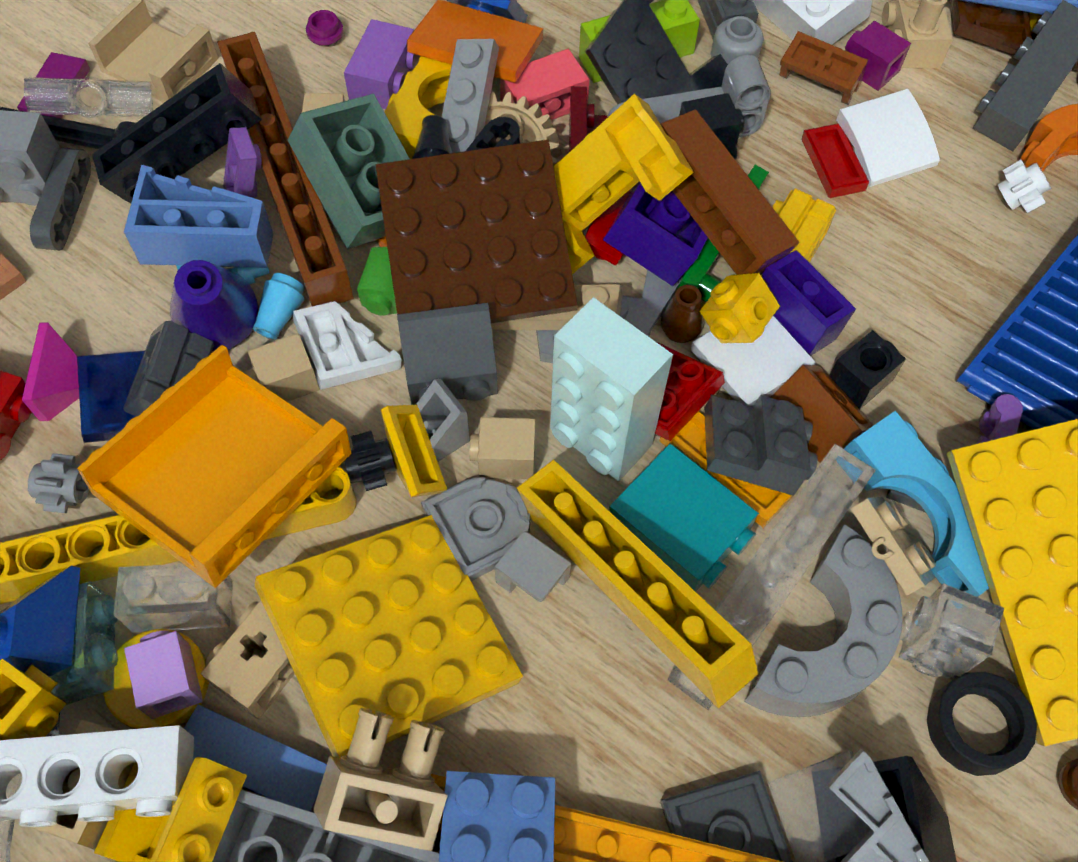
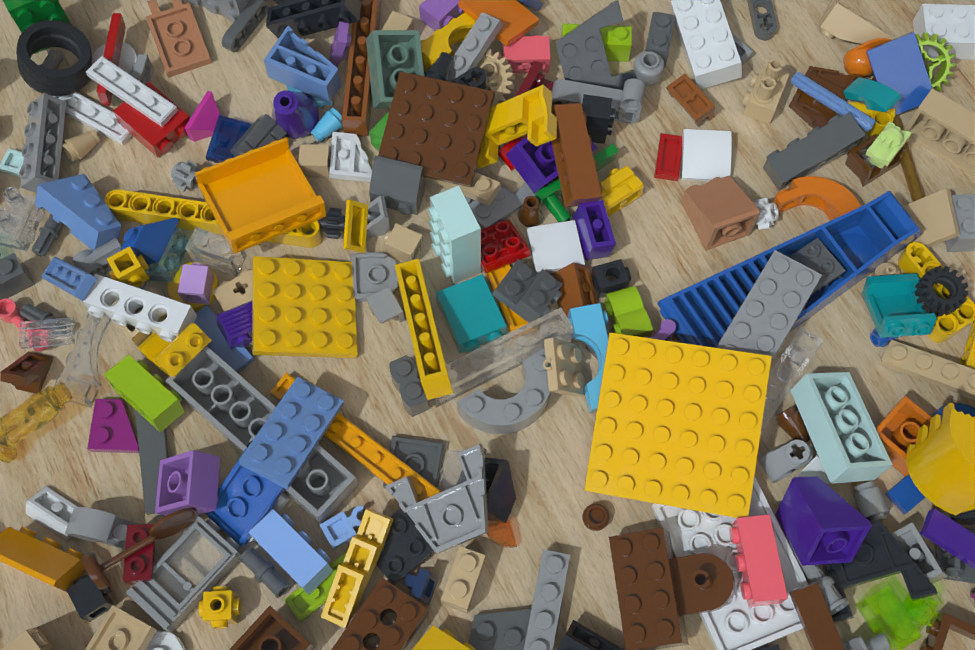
camera: 25 degrees right, 5 degrees up
tan brick [313,708,448,851] -> none
yellow brick [699,273,780,343] -> none
magenta brick [845,20,911,91] -> none
clear brick [898,583,1004,680] -> none
black tyre [927,672,1037,776] -> none
none -> dark purple brick [217,301,252,349]
none -> dark grey brick [389,355,429,417]
none -> lime brick [603,286,653,338]
none -> nougat slope [681,176,760,251]

